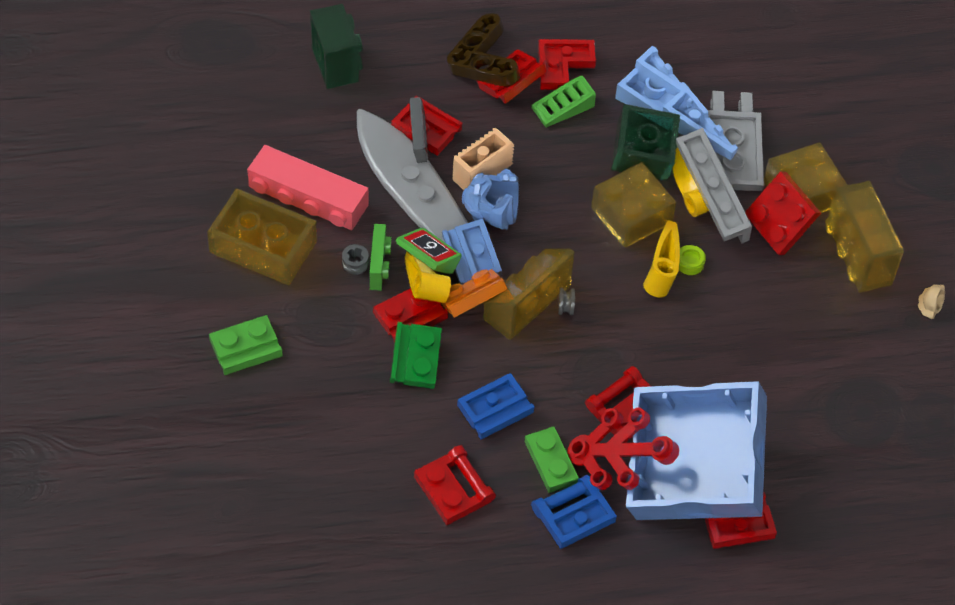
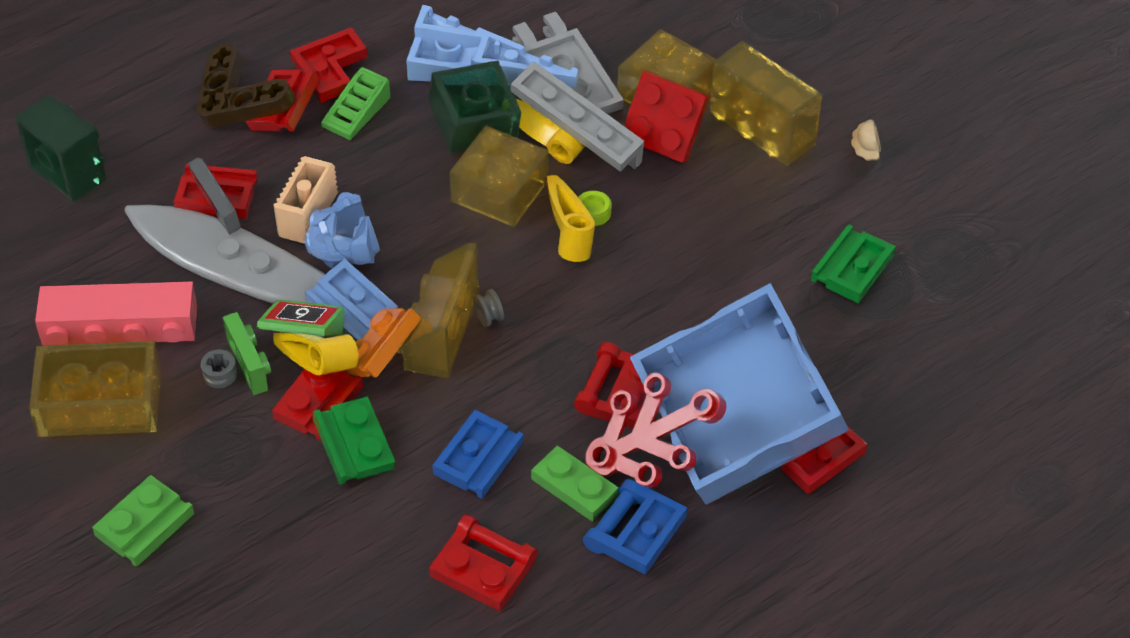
camera: 25 degrees left, 5 degrees down
none -> green plate [811,224,896,304]

